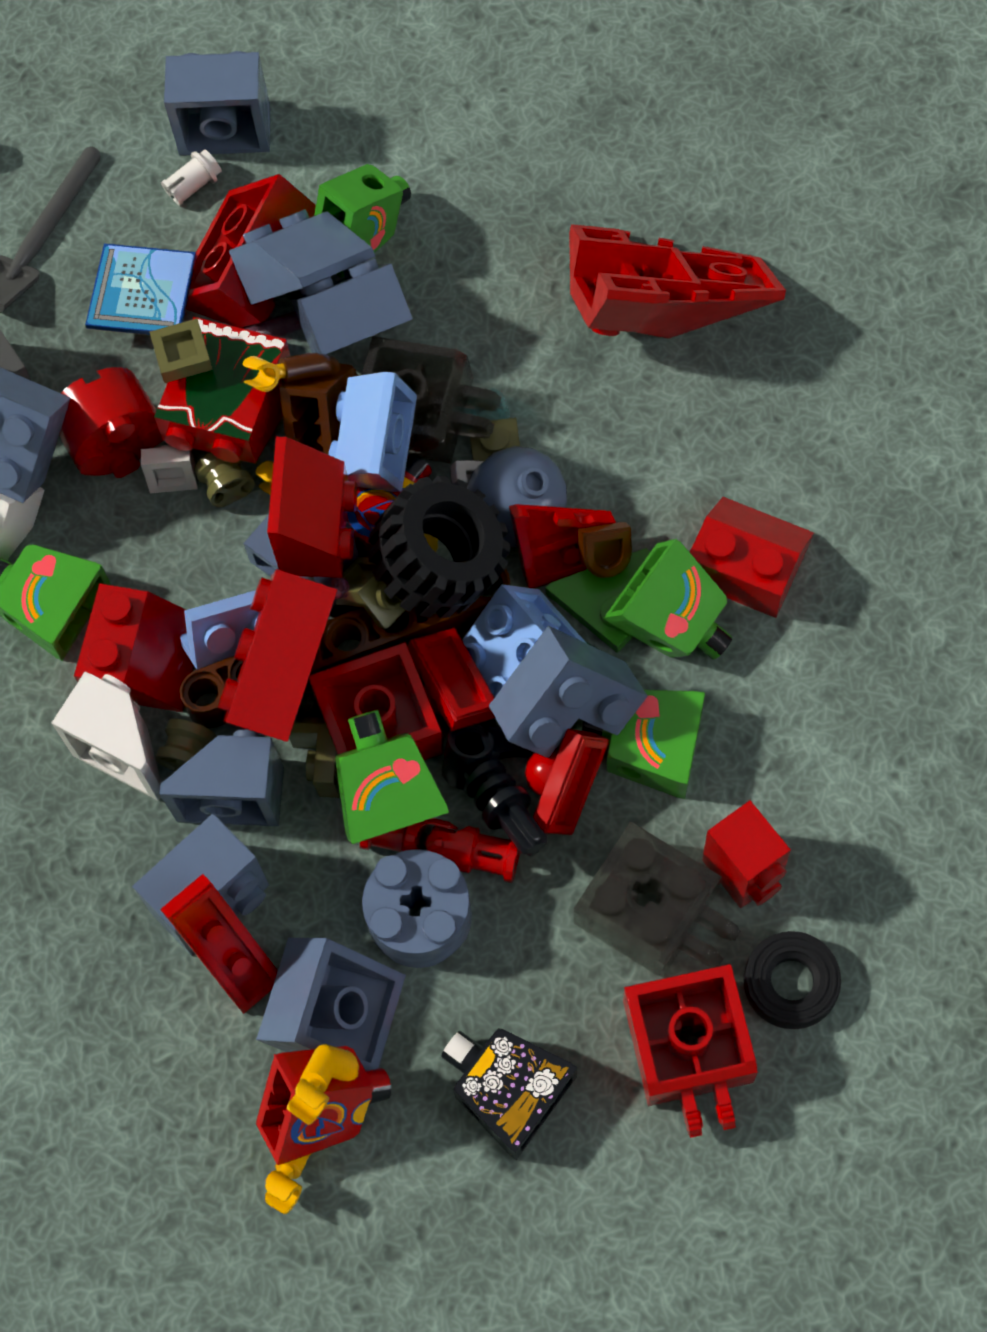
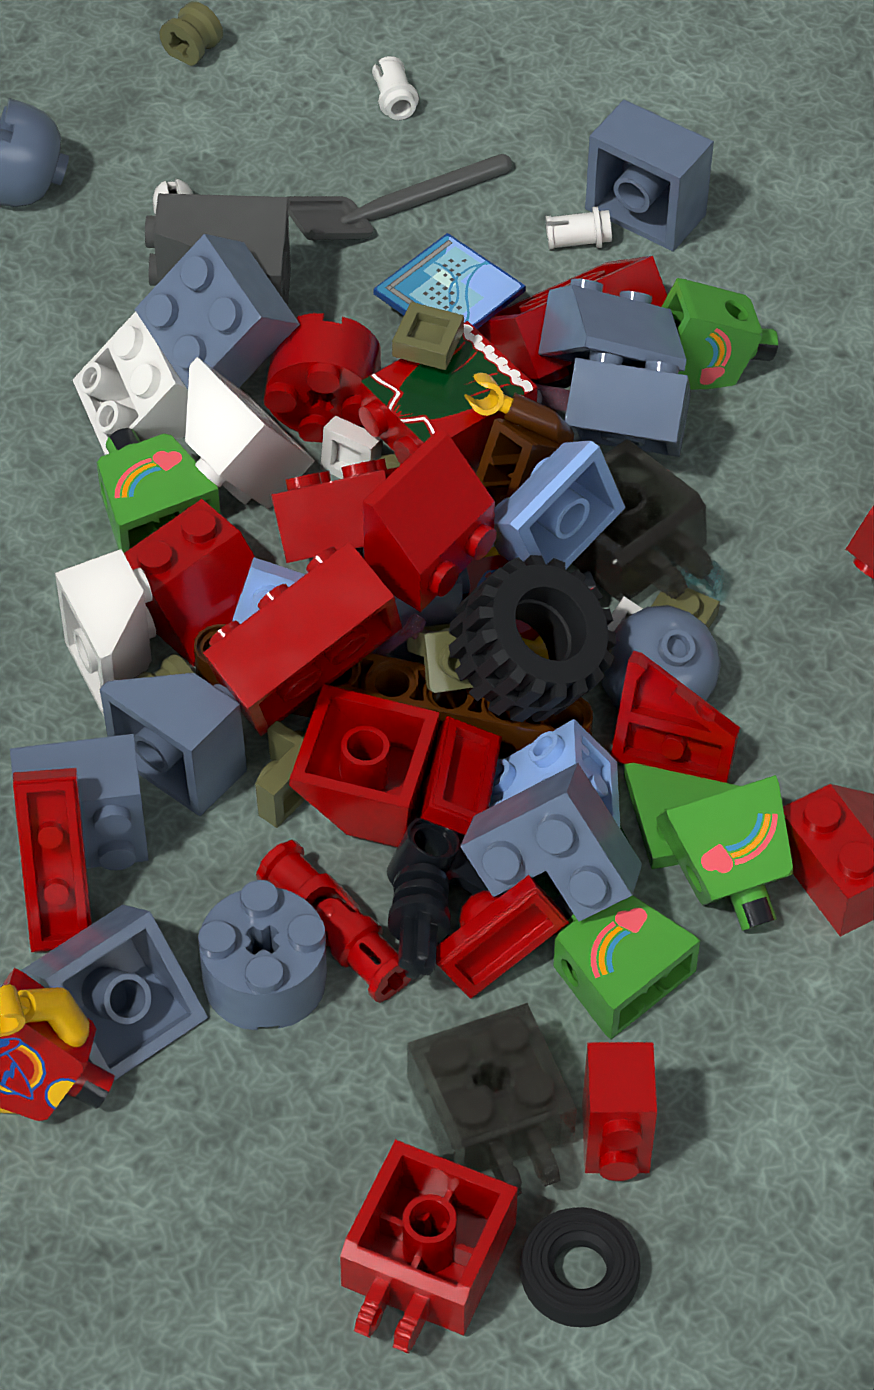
camera: 30 degrees right, 15 degrees down
bright green torso [335,710,449,844] -> none
torso [441,1028,577,1160] -> none
reddish brown tile [578,522,632,578] -> none
none -> white slope [185,357,315,509]
none -> red brick [271,458,398,563]

